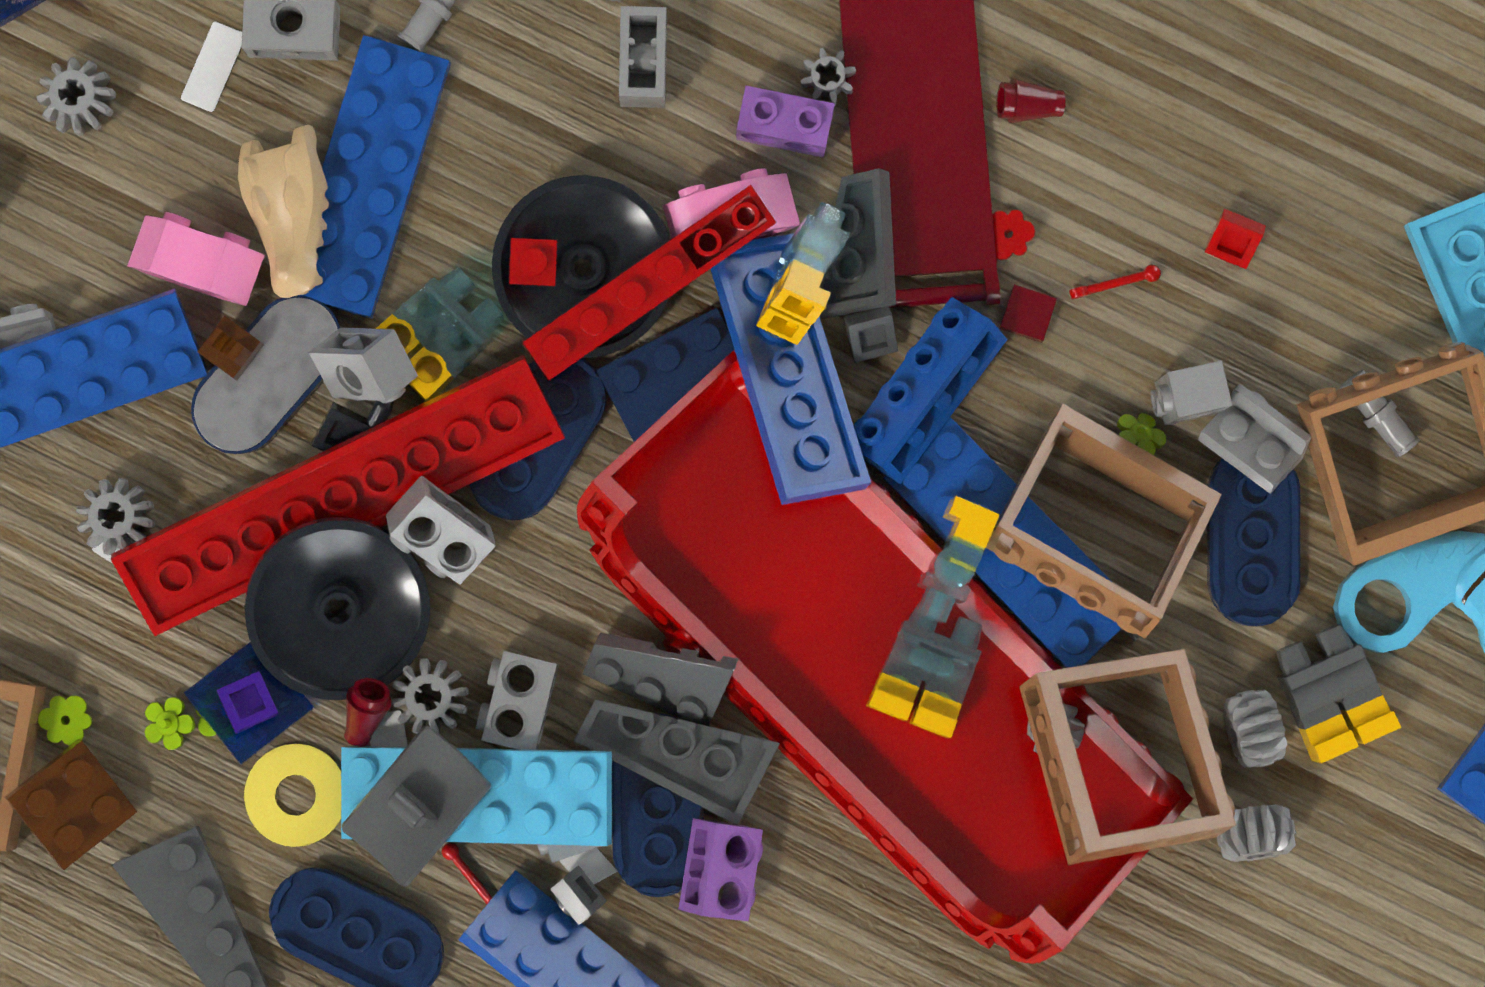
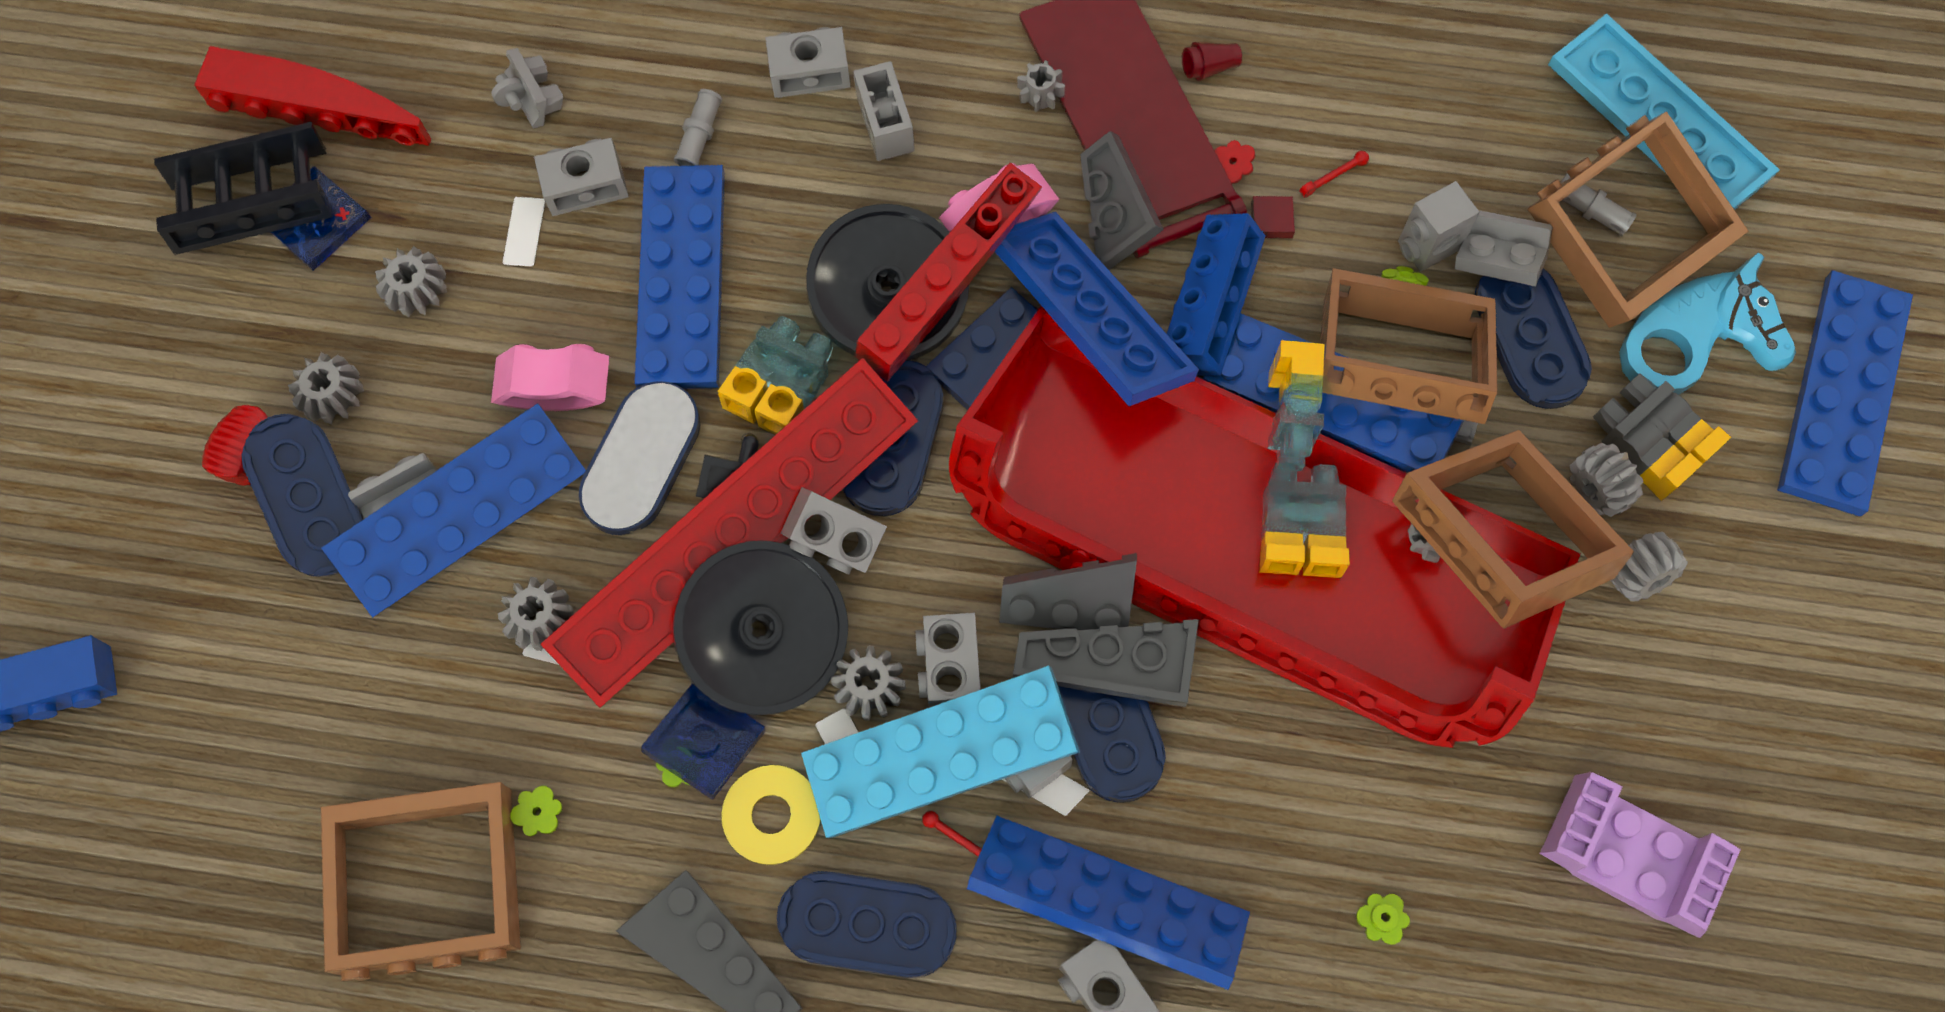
camera: 10 degrees left, 15 degrees down
reddish brown plate [4,739,137,870] -> none
lime plant [144,697,195,750] -> none
reddish brown tile [197,315,264,381] -> none
dark purple plate [217,671,278,734] -> none
tan animal [238,125,329,298] -> none
light grey brick [308,328,418,403] -> none
dark grey shield [342,726,491,887] -> none
dark red cone [344,678,392,747] -> none
red plate [509,238,557,286] -> none
dark grey plate [550,865,607,925] -> none
medium lavender brick [679,818,763,921] -> none
medium lavender brick [736,86,835,158] -> none
hips [756,202,850,345] -> none
dark grey plate [844,306,898,363] -> none
red plate [1205,209,1266,269] -> none

